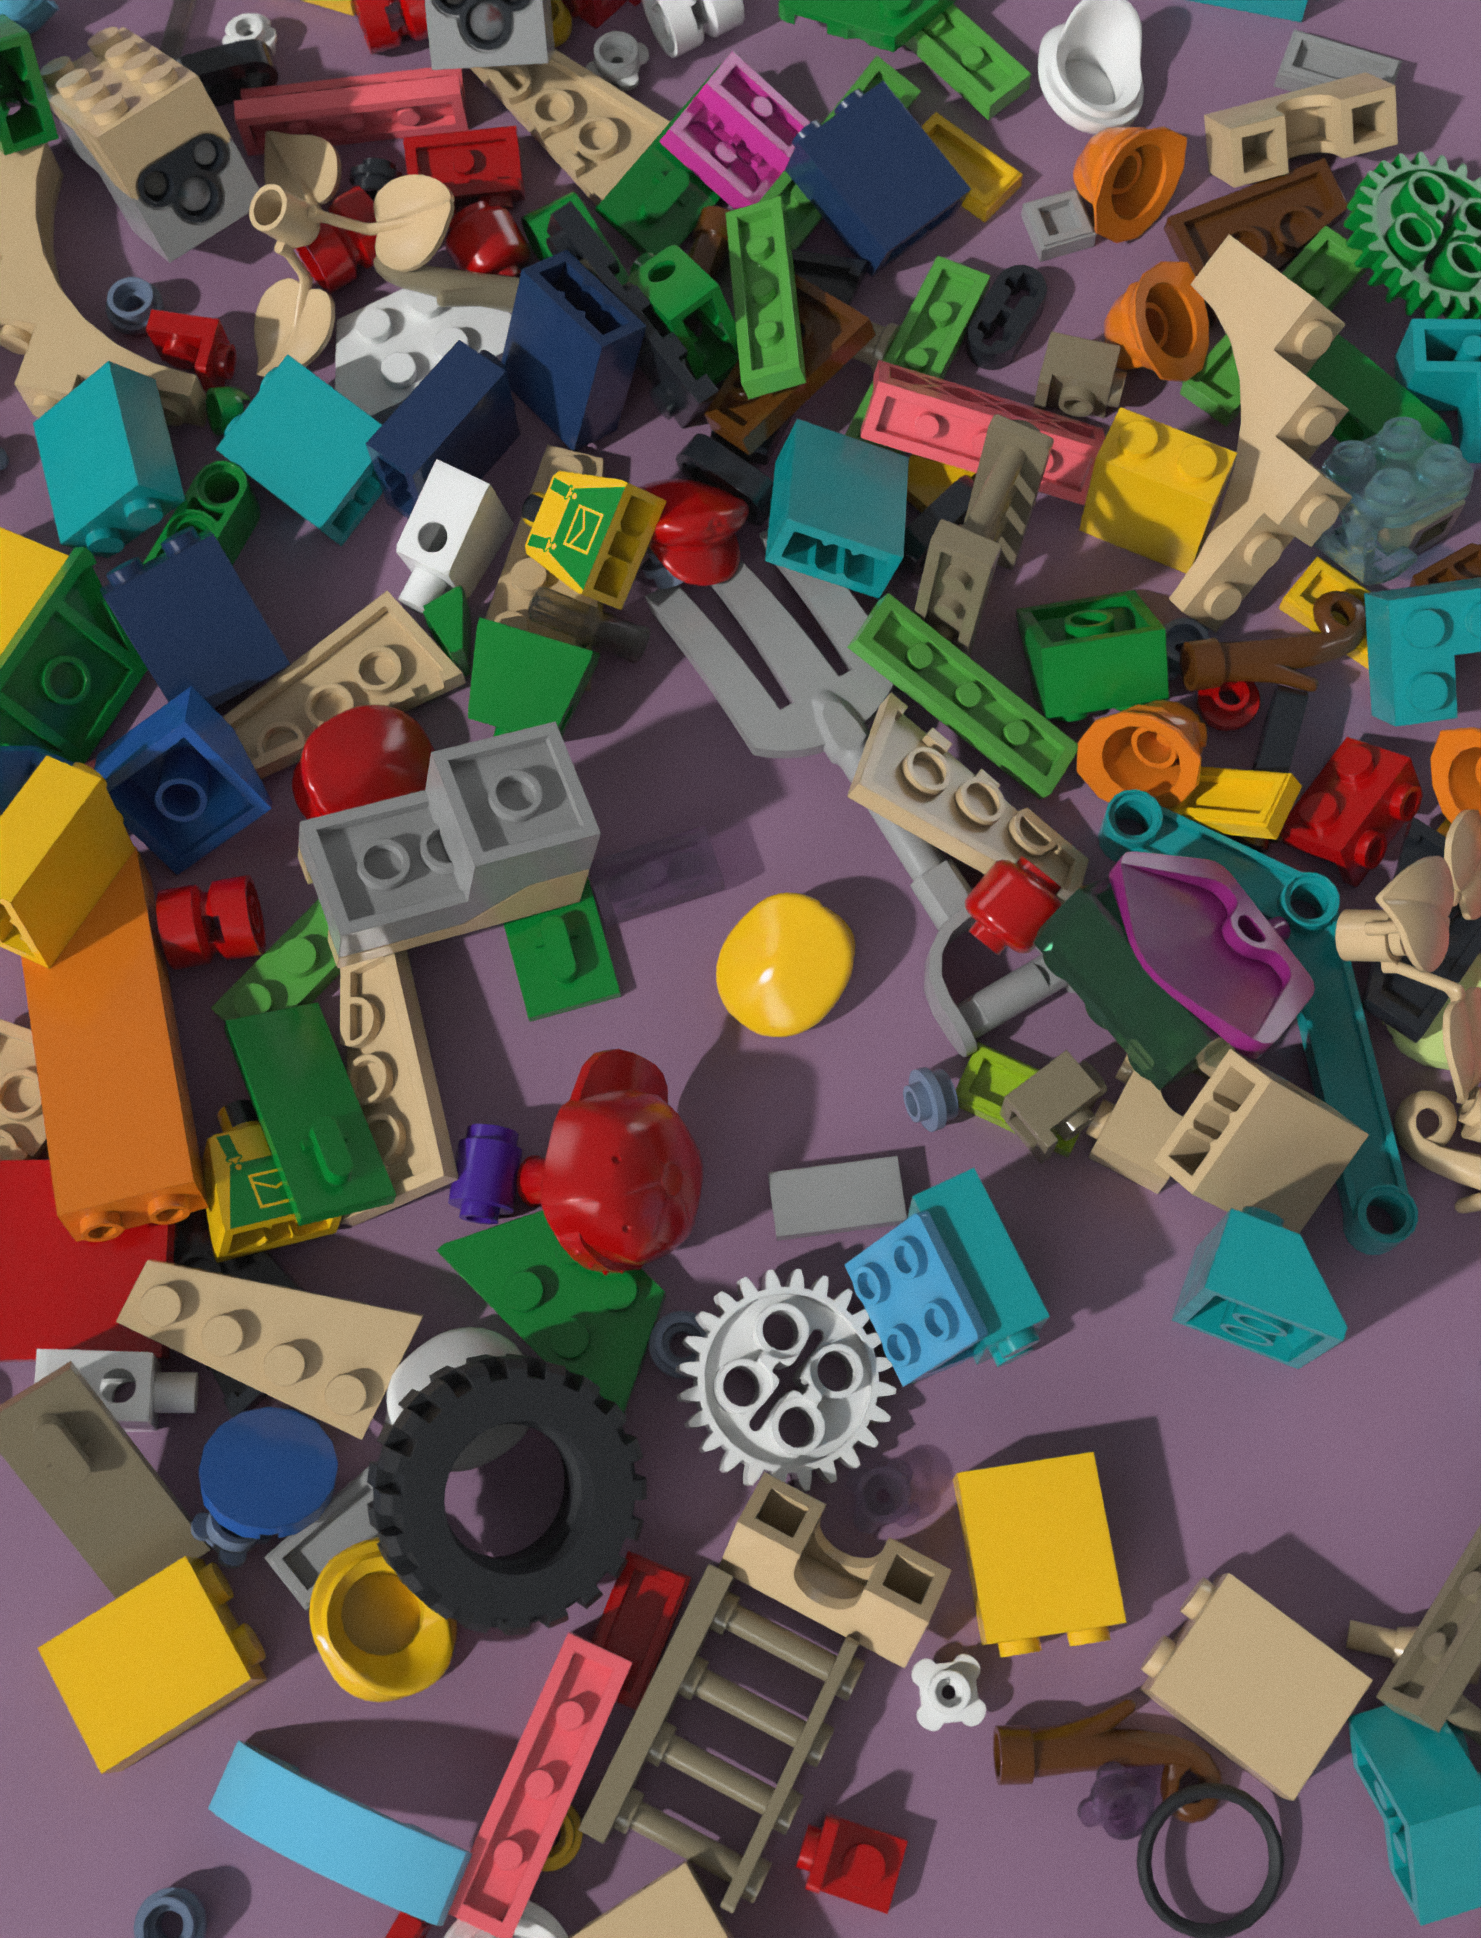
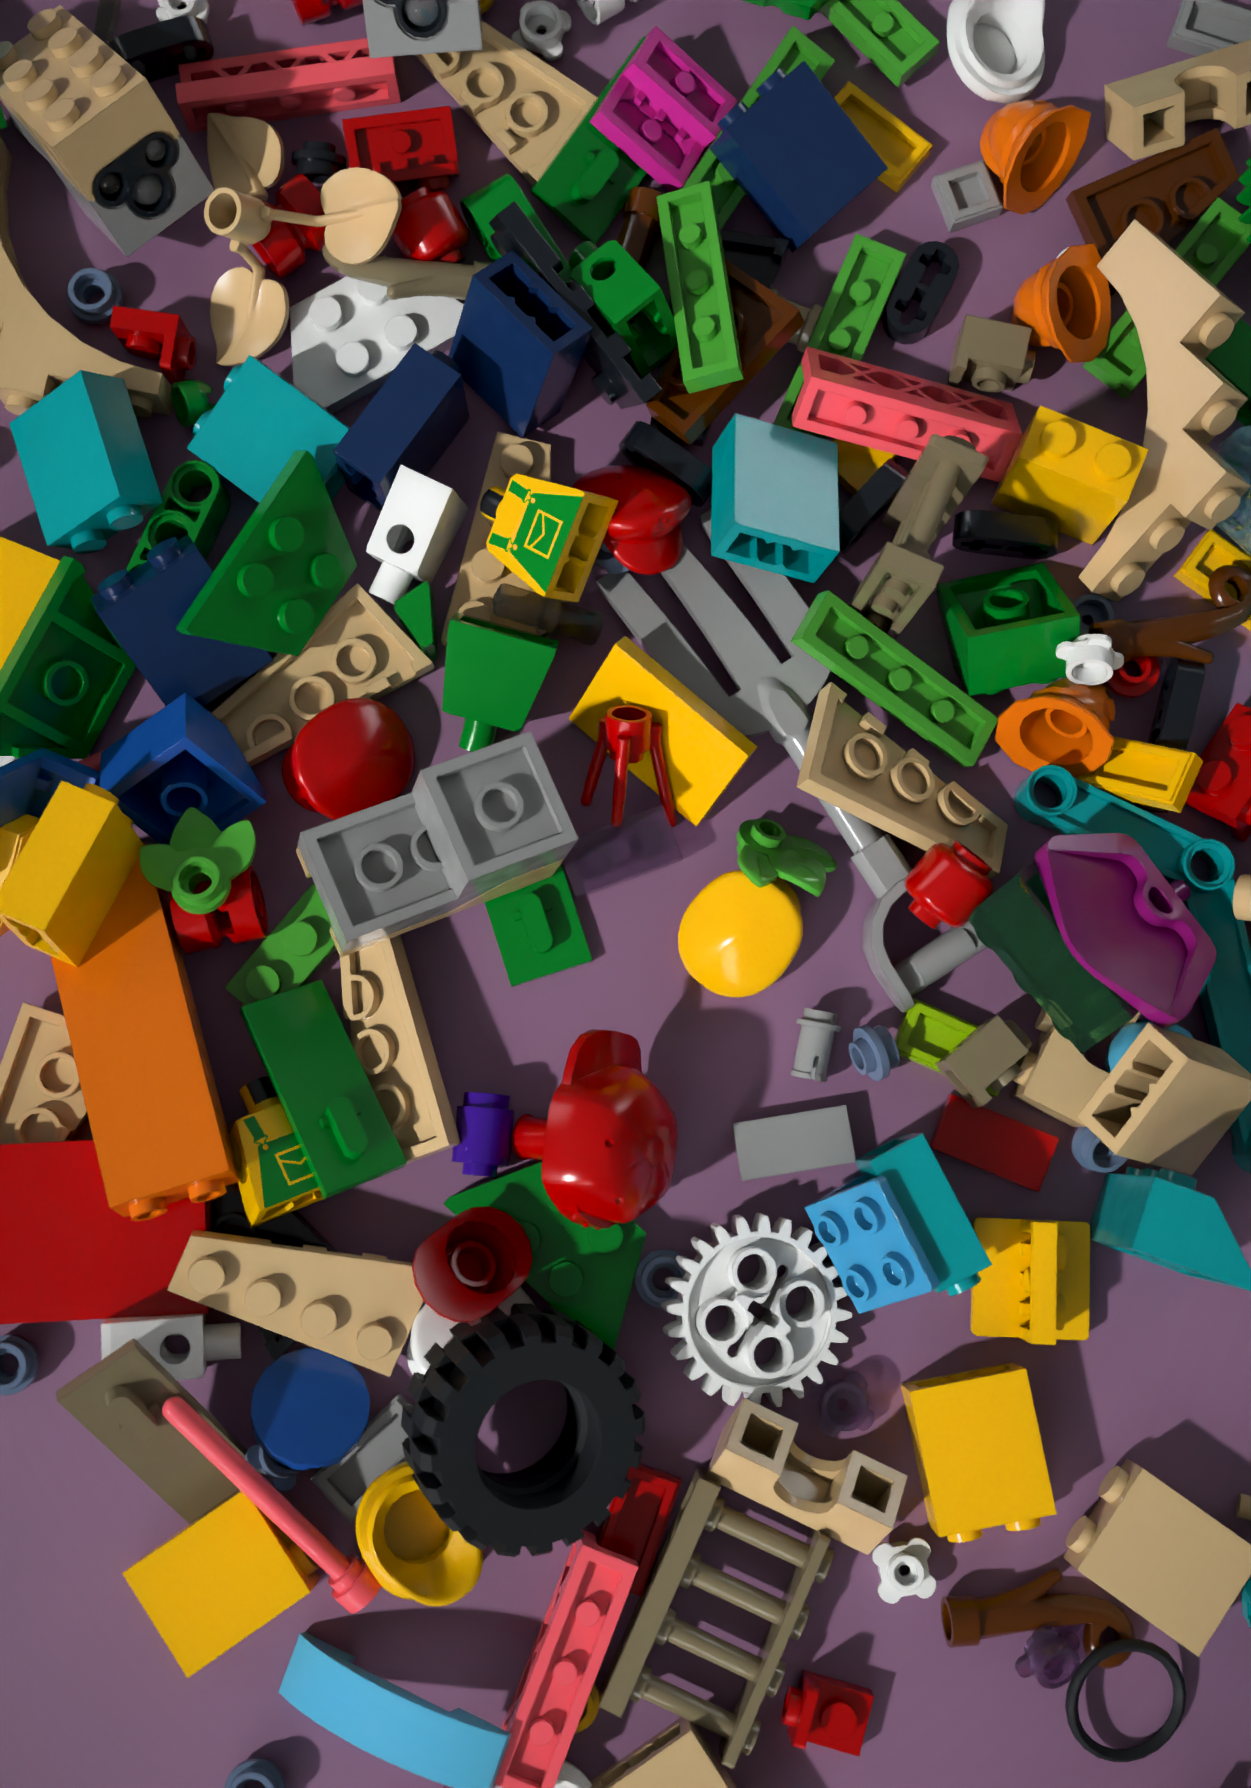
camera: 10 degrees left, 10 degrees up
none -> bright green plate [139,807,256,914]
none -> coral piece [162,1396,381,1614]
none -> green wing [175,450,357,656]
none -> red piece [412,1207,533,1322]
none -> yellow tile [569,636,757,826]
none -> red plant [580,705,677,828]
none -> bright green plate [736,818,837,897]
none -> light grey pin [790,1008,842,1082]
none -> red tile [929,1094,1060,1192]
none -> black beam [952,510,1060,559]
none -> yellow bracket [970,1217,1090,1345]
none -> white plate [1056,634,1124,686]
none -> sand blue plate [1072,1126,1128,1173]

